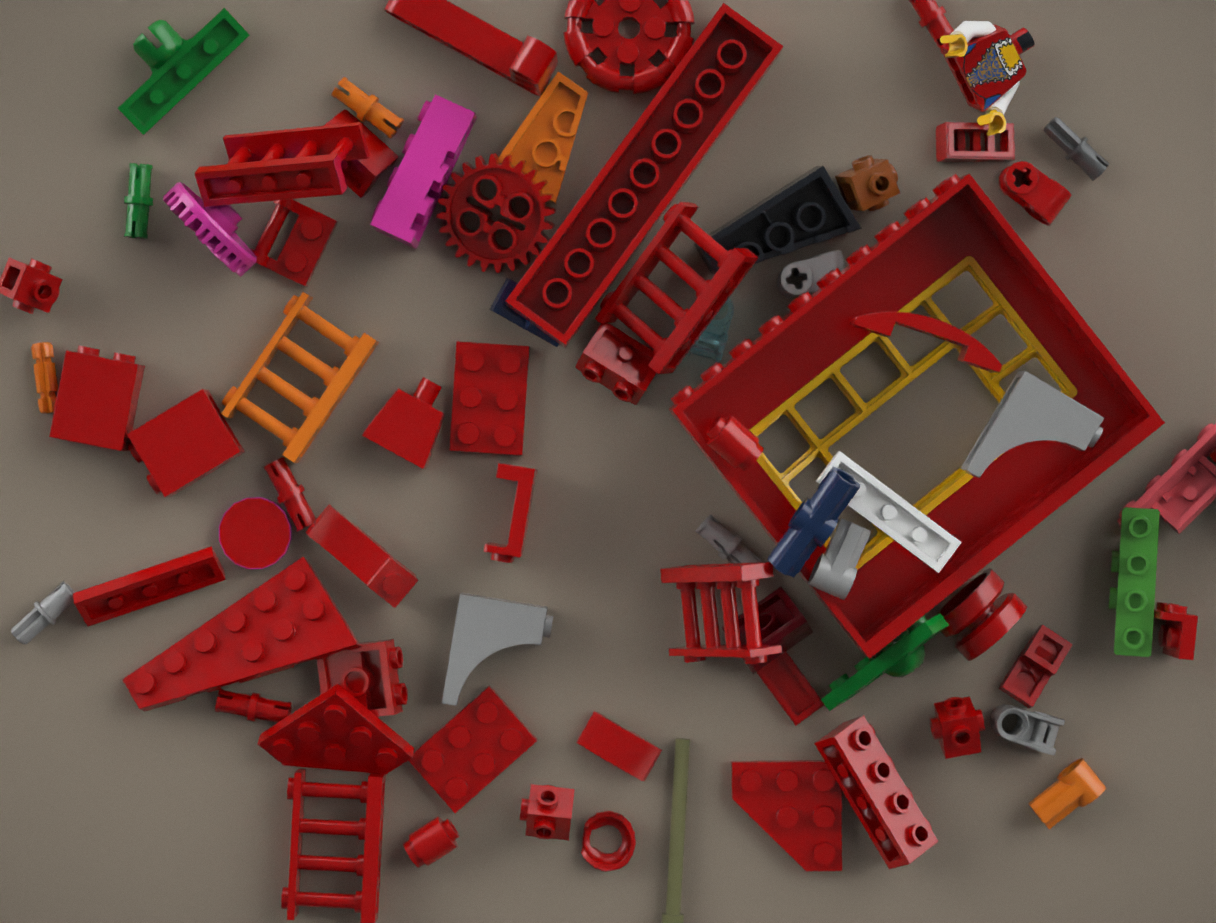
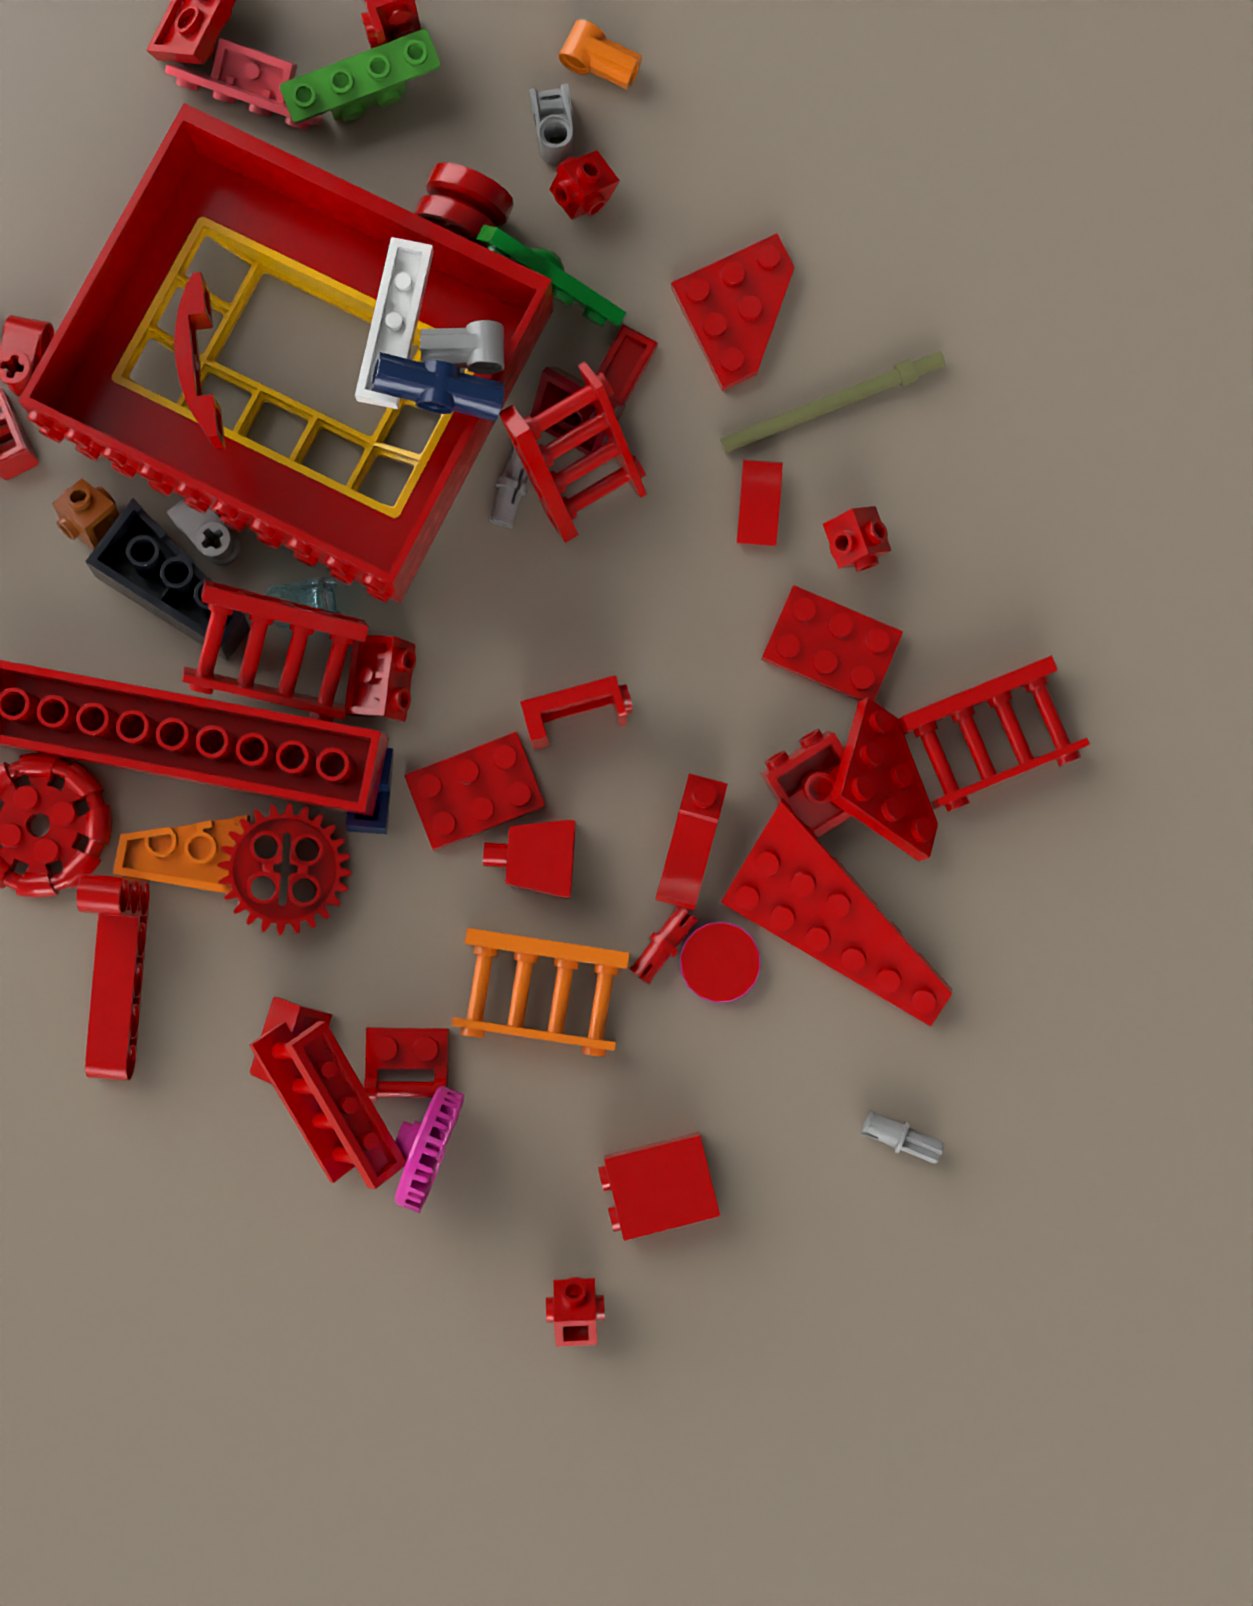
camera: 115 degrees left, 5 degrees down
orange axle [31,342,58,414] -> none
red plate [73,546,226,627] -> none
green plate [118,8,250,135] -> none
green pin [124,163,153,239] -> none
red brick [127,389,245,497] -> none
red pin [215,689,292,723] -> none
orange pin [331,77,404,139] -> none
dark pink wedge [370,94,477,249] -> none
red brick [403,816,460,868] -> none
light grey arch [442,592,553,706] -> none
red piece [581,811,636,872] -> none
red brick [706,415,764,471] -> none
red brick [814,715,939,869] -> none
light grey arch [960,371,1104,478] -> none
red slope [998,624,1073,708] -> none

